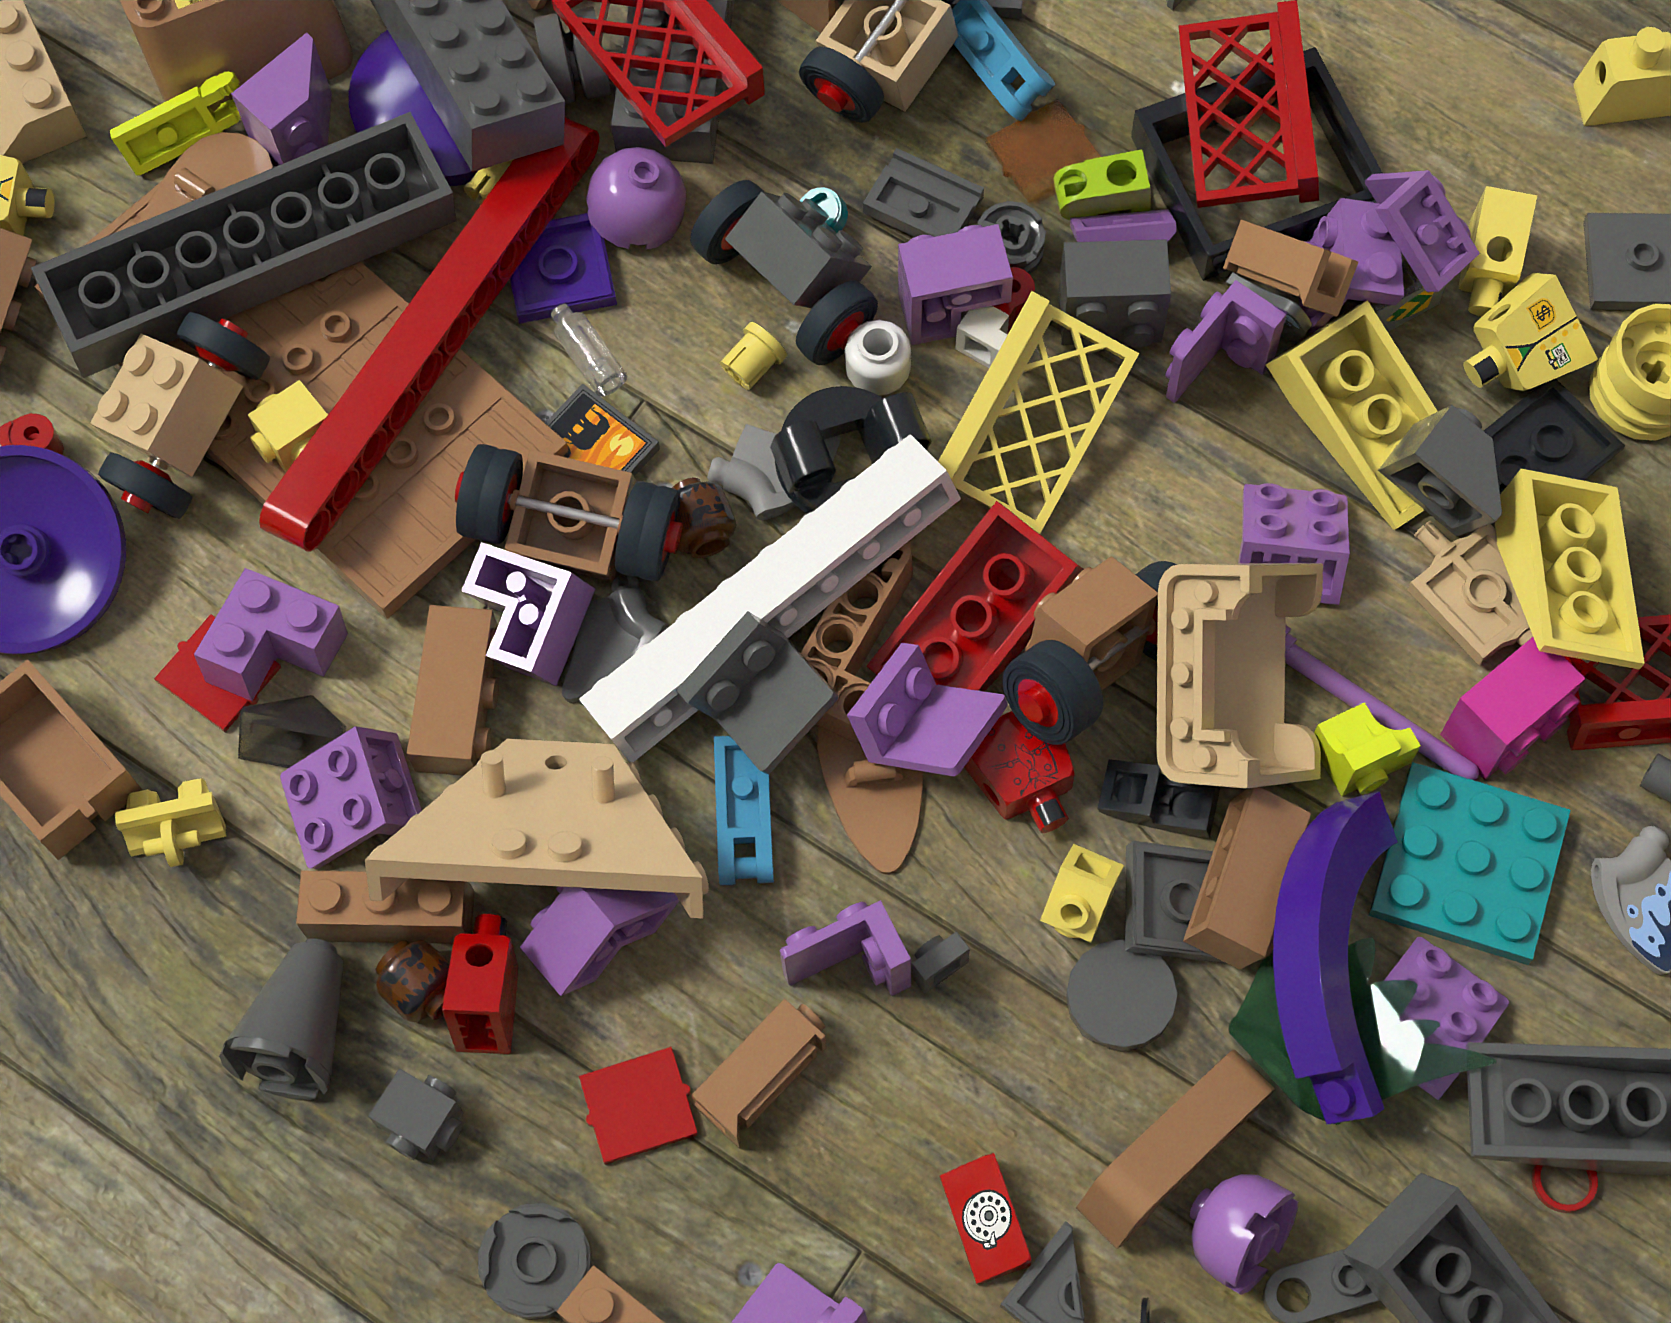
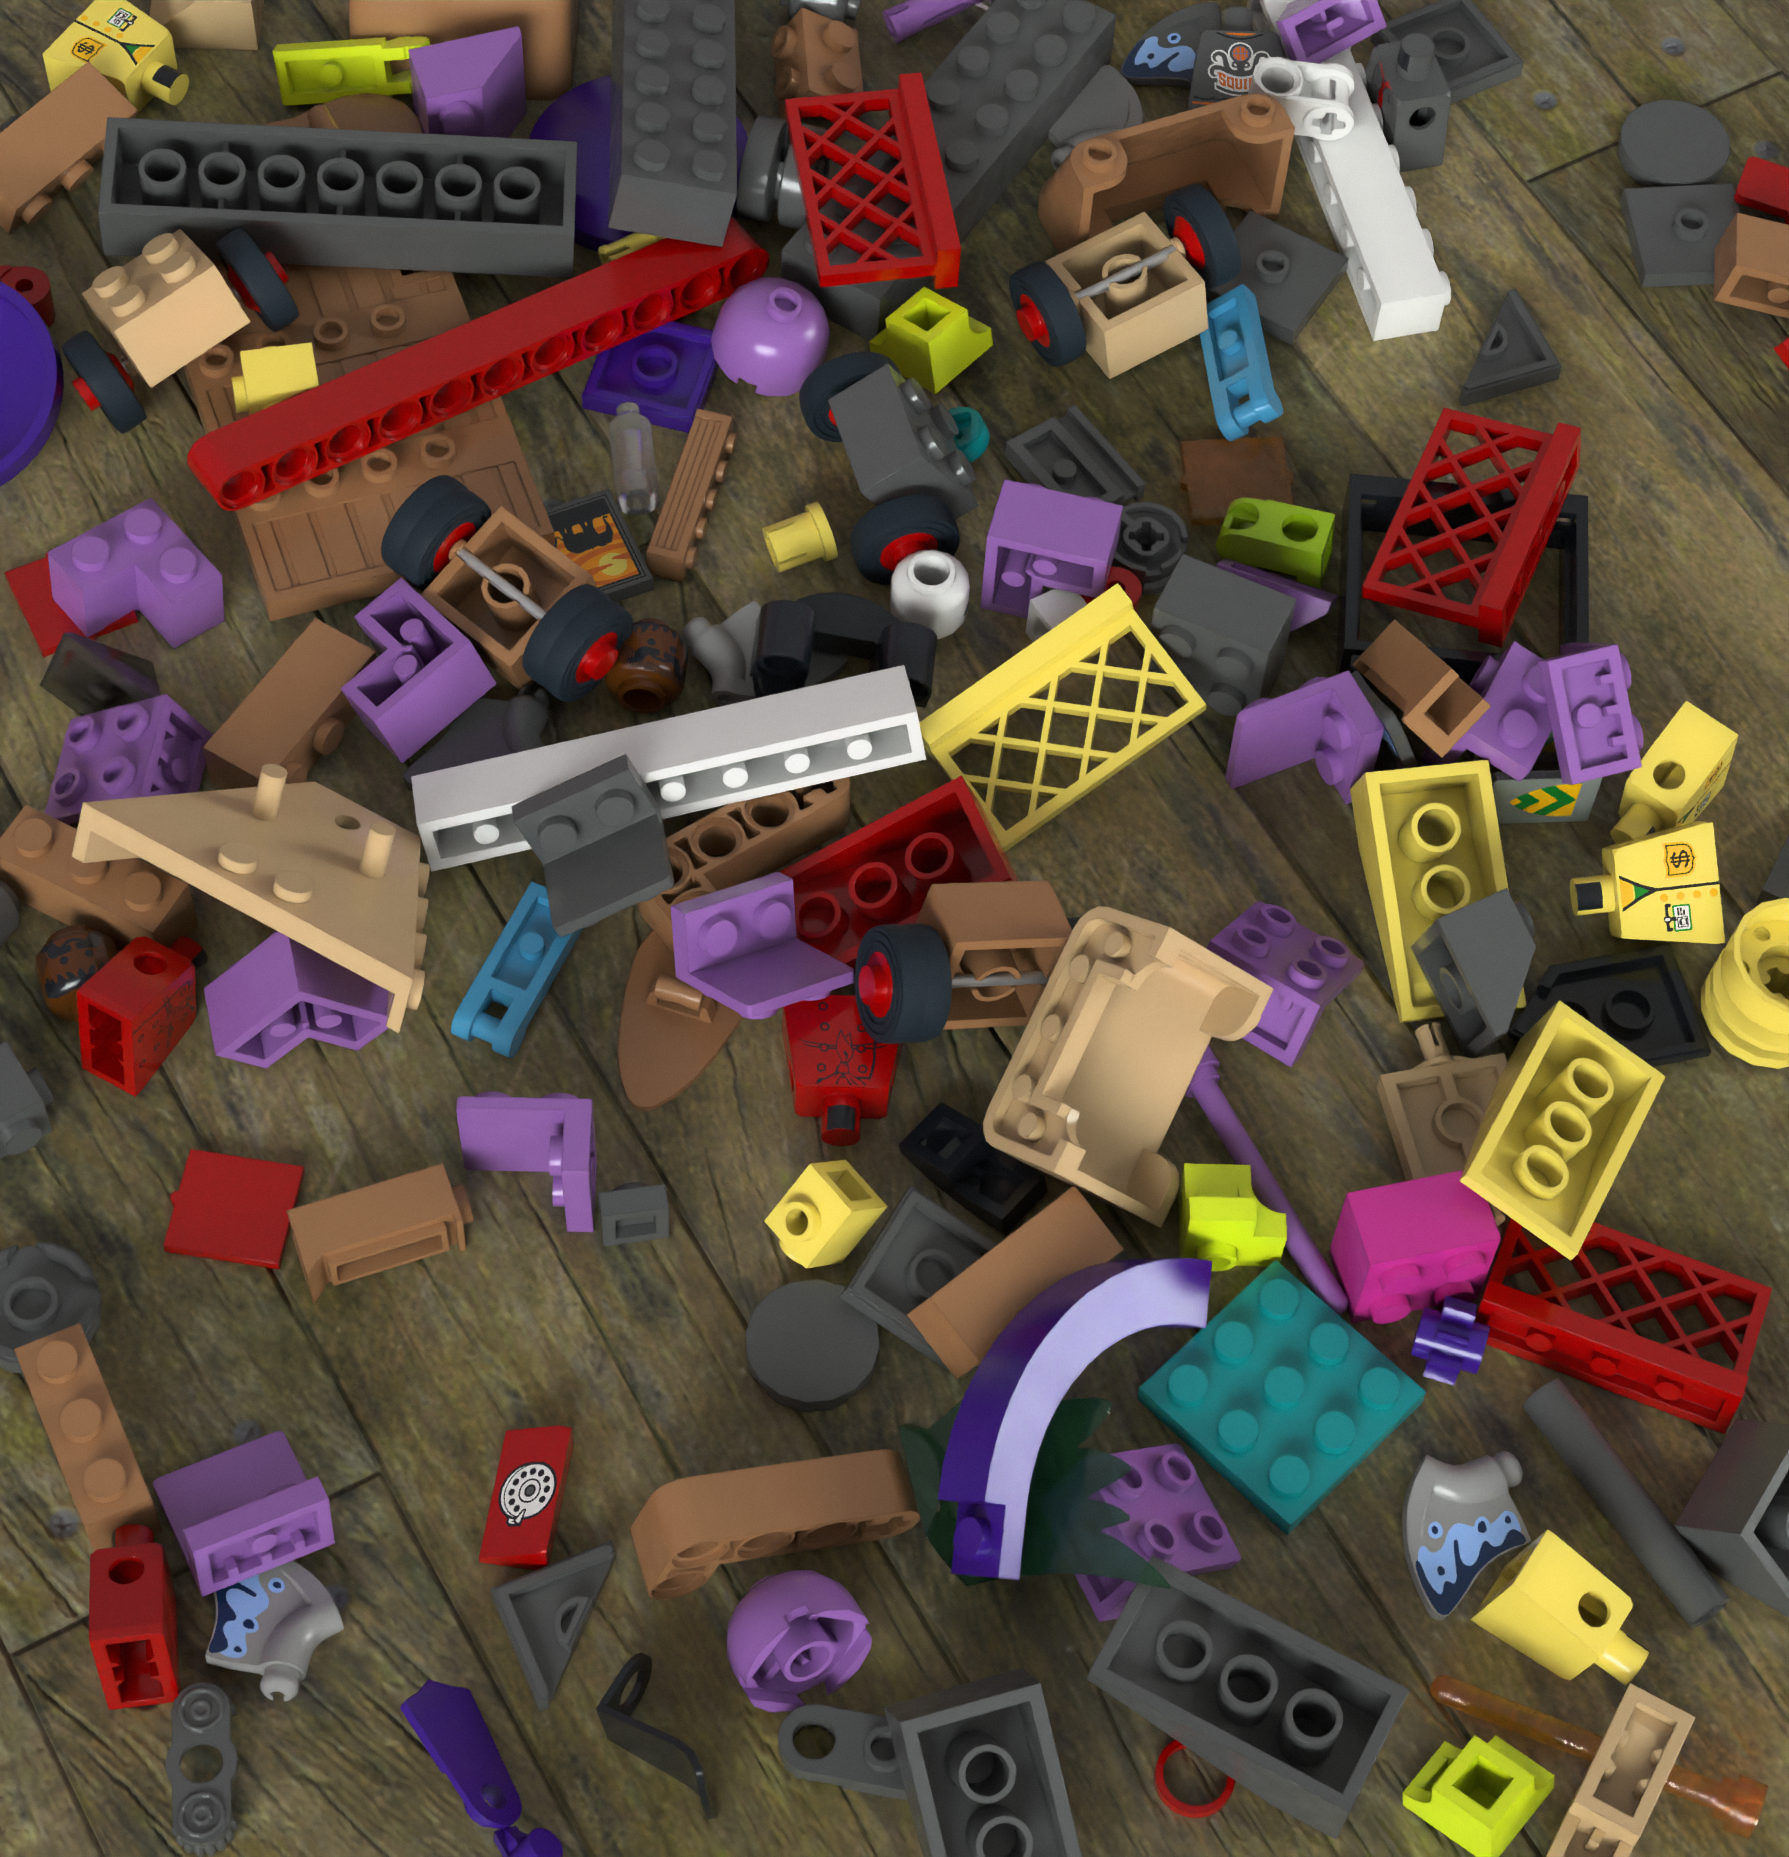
camera: 20 degrees right, 10 degrees down
none -> medium nougat piece [646,409,738,582]
none -> neon yellow brick [869,286,993,394]
none -> dark purple gear [1410,1295,1490,1386]

